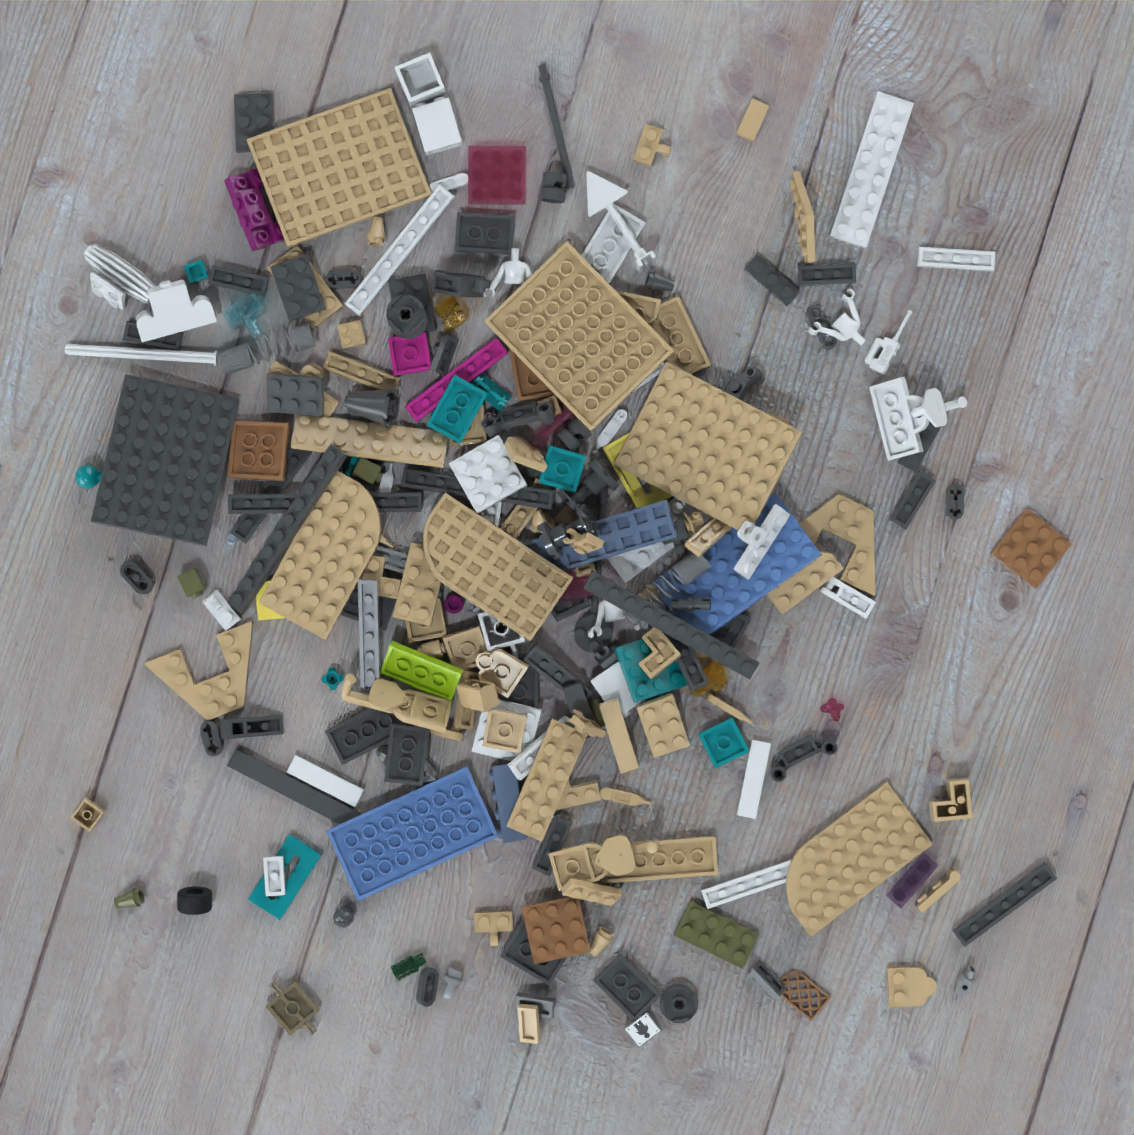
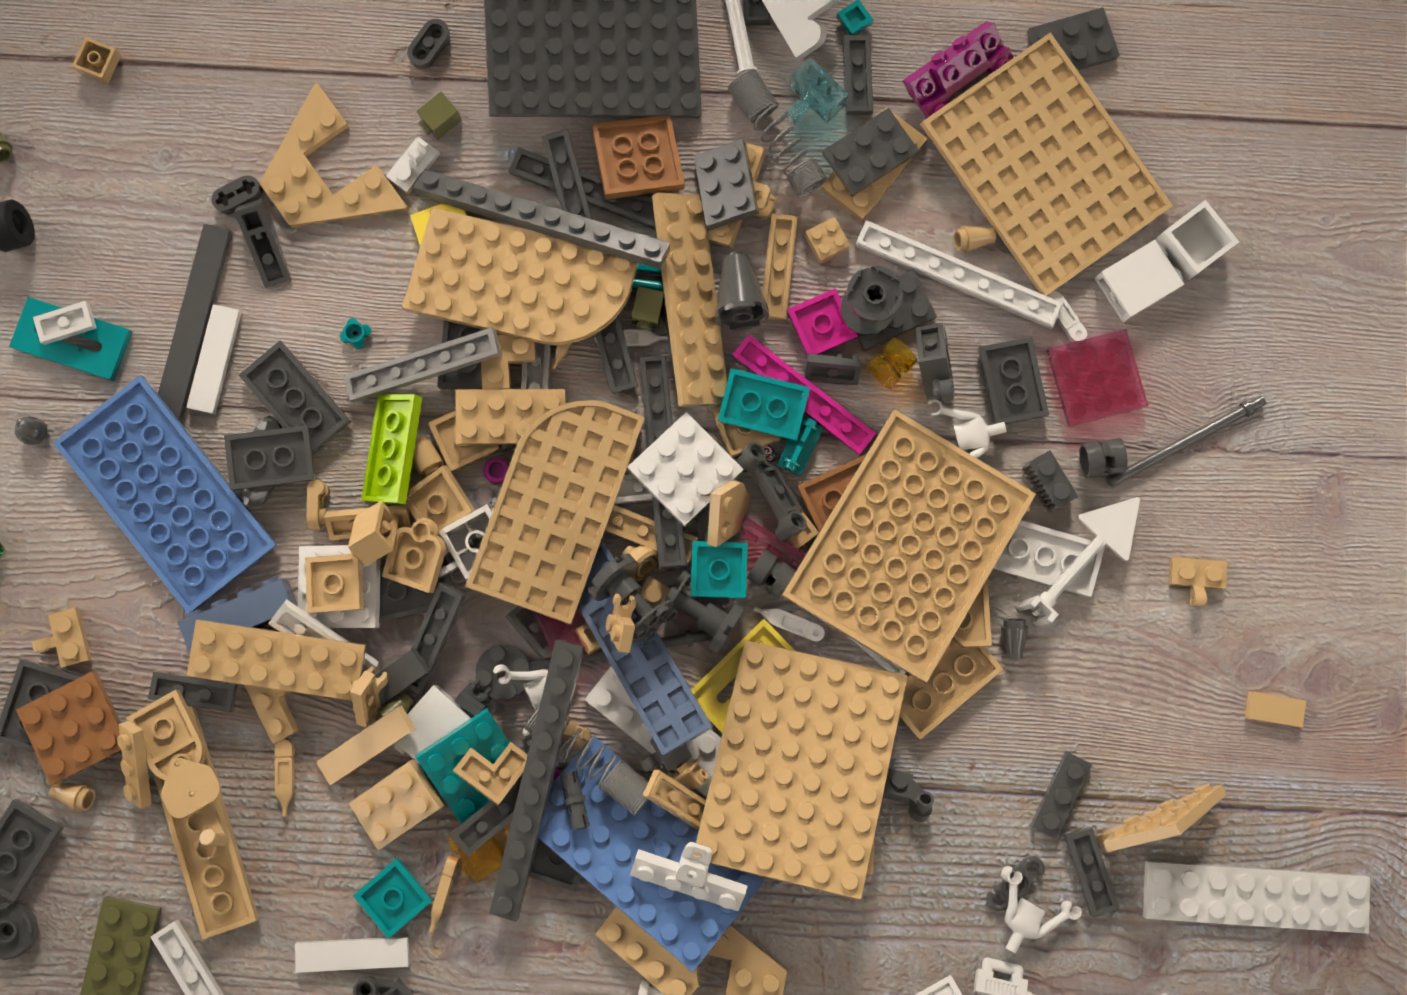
camera: 75 degrees right, 5 degrees down
dark grey beam [325,270,362,289] -> none
tan plate [341,674,453,733] -> none
none -> dark grey brick [1022,450,1079,512]

